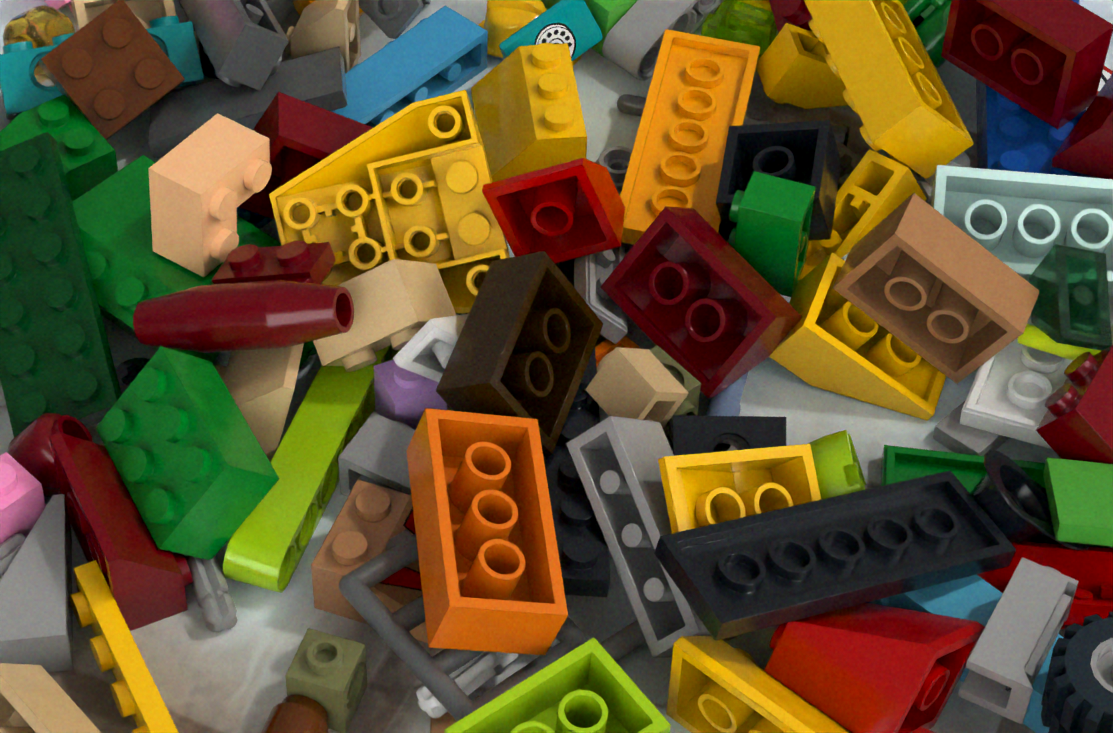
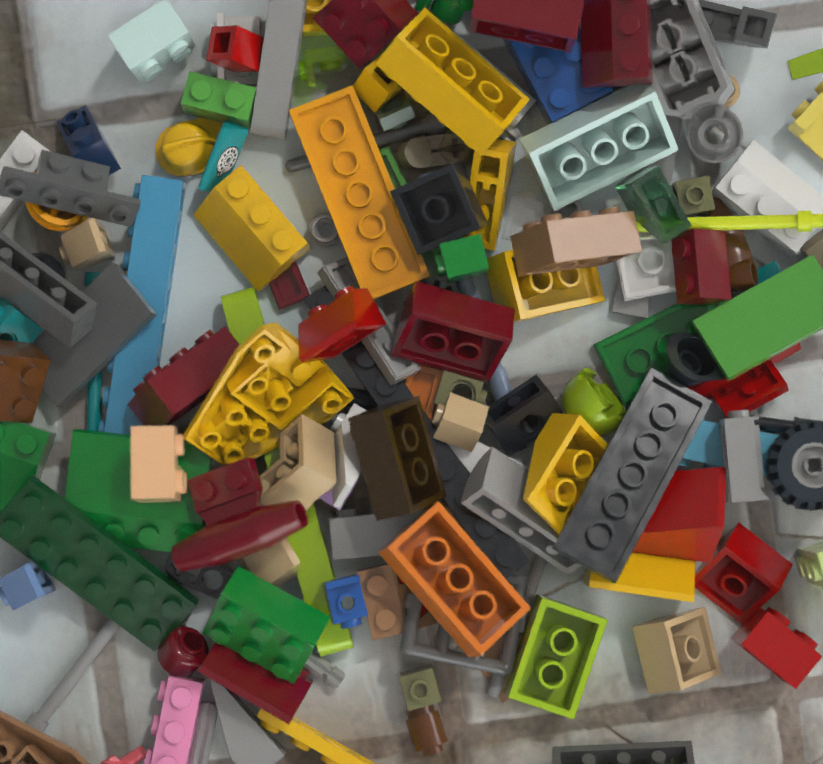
camera: 35 degrees left, 40 degrees up
none -> blue brick [322,574,368,629]
none -> sand green plate [375,94,415,131]

